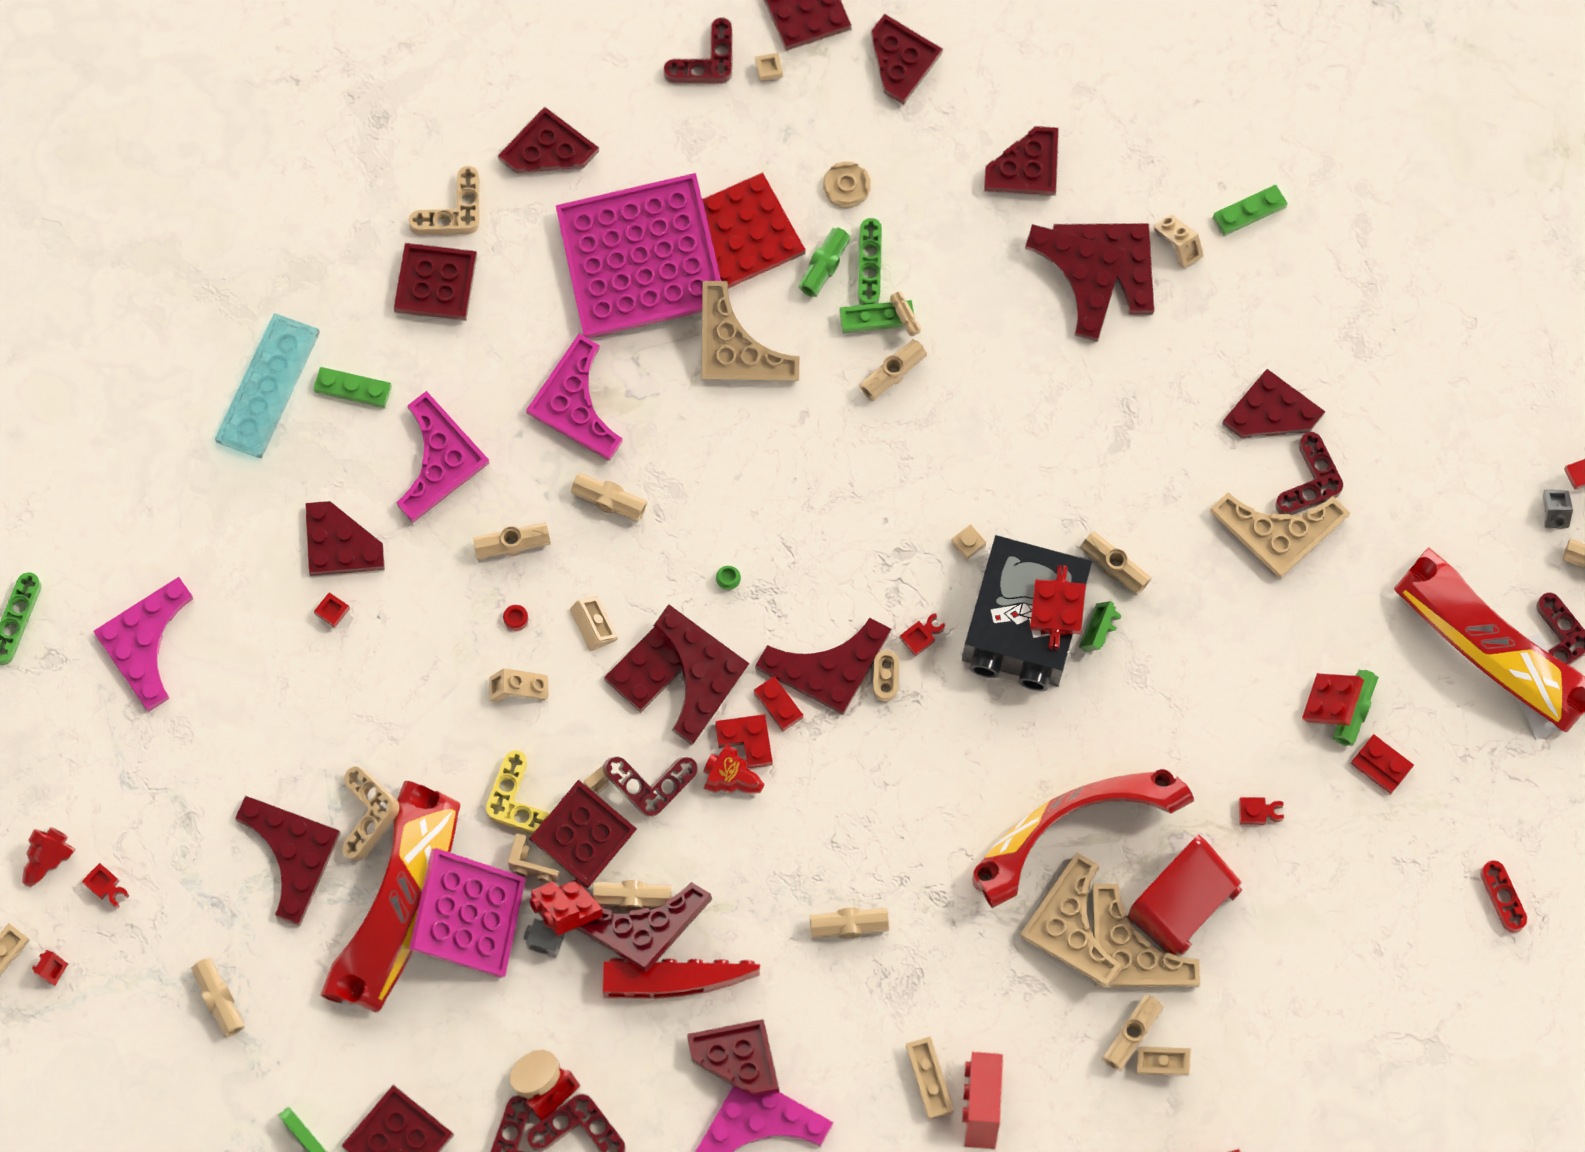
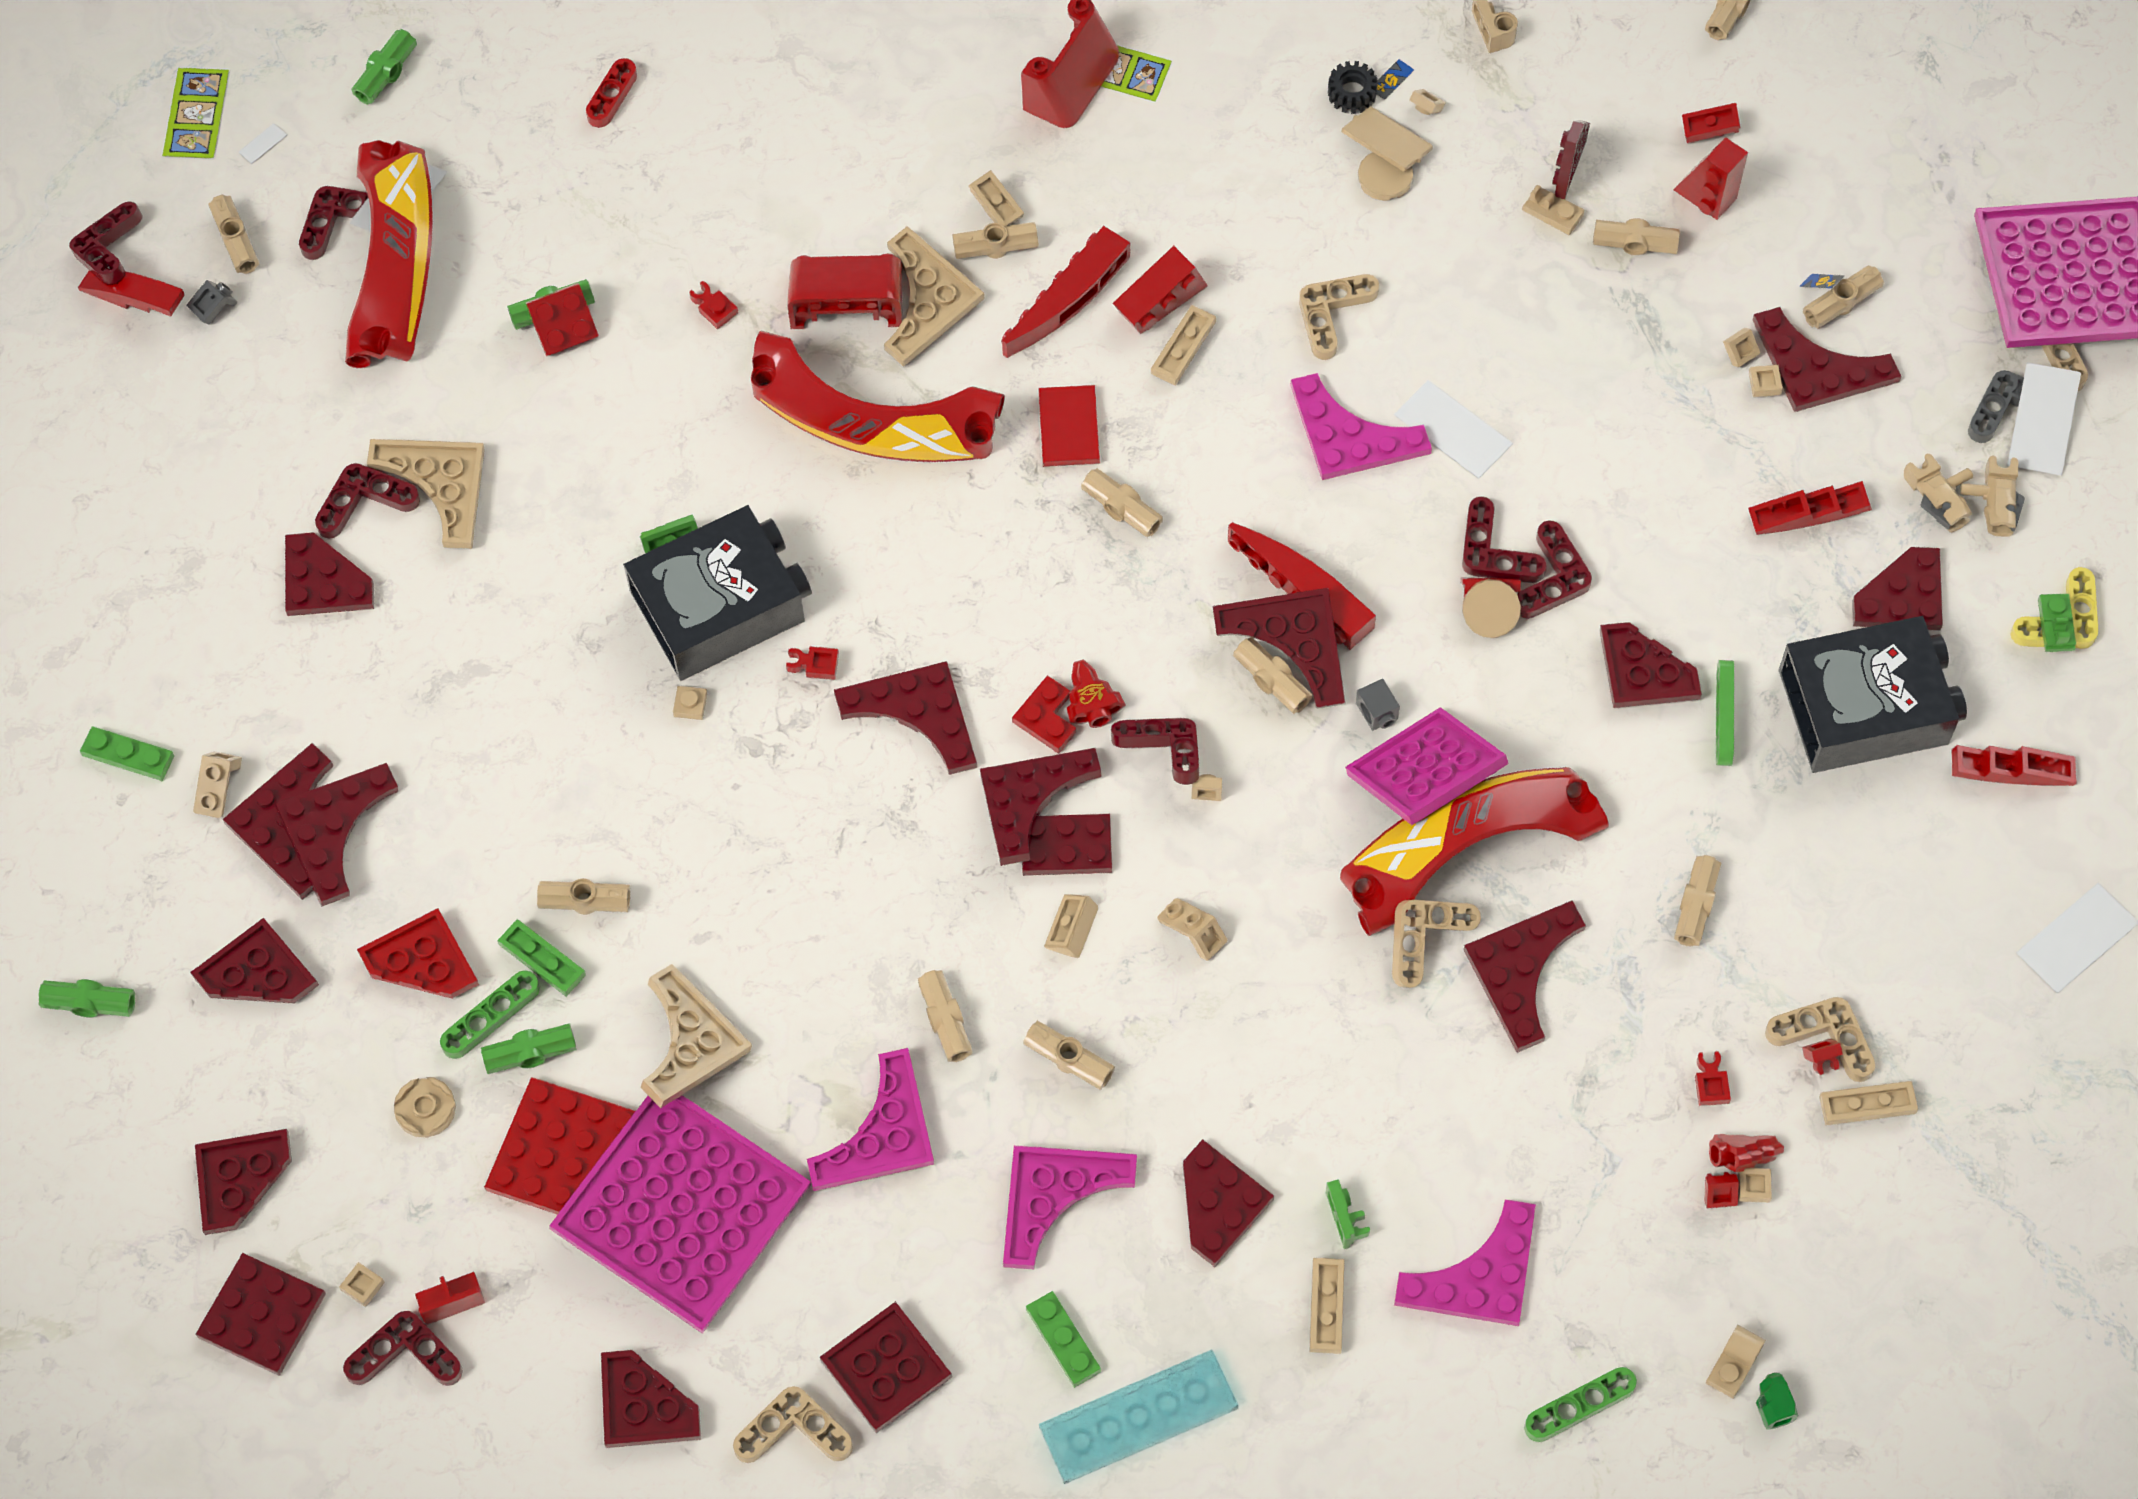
camera: 130 degrees left, 5 degrees down
red plate [314,592,350,628] -> none
light yellow beam [486,750,550,834] -> none
red tile [503,605,529,631] -> none
tan bracket [508,834,560,883] -> none
dark red plate [529,779,637,889] -> none
red plate [529,879,603,936] -> none
dark red plate [687,1019,780,1098] -> none
bright green plate [716,565,741,590] -> none
red plate [754,676,804,732] -> none
tan plate [873,650,899,701] -> none
tan axle [890,291,921,337] -> none
tan plate [1021,852,1122,988] -> none
red plate [1030,565,1086,650] -> none
tan piece [1080,531,1152,595] -> none
red plate [1350,734,1414,794] -> none
none -> bright green piece [38,979,135,1018]
none -> red plate [357,908,479,999]
none -> red panel [415,1272,485,1325]
none -> red slope [1001,225,1130,358]
none -> red tile [1038,385,1100,467]
none -> tan plate [1309,1258,1345,1354]
none -> bright green plate [1325,1179,1370,1249]
none -> red tile [1704,1172,1739,1209]
none -> tan plate [1738,1168,1772,1203]
none -> tan beam [1765,997,1875,1082]

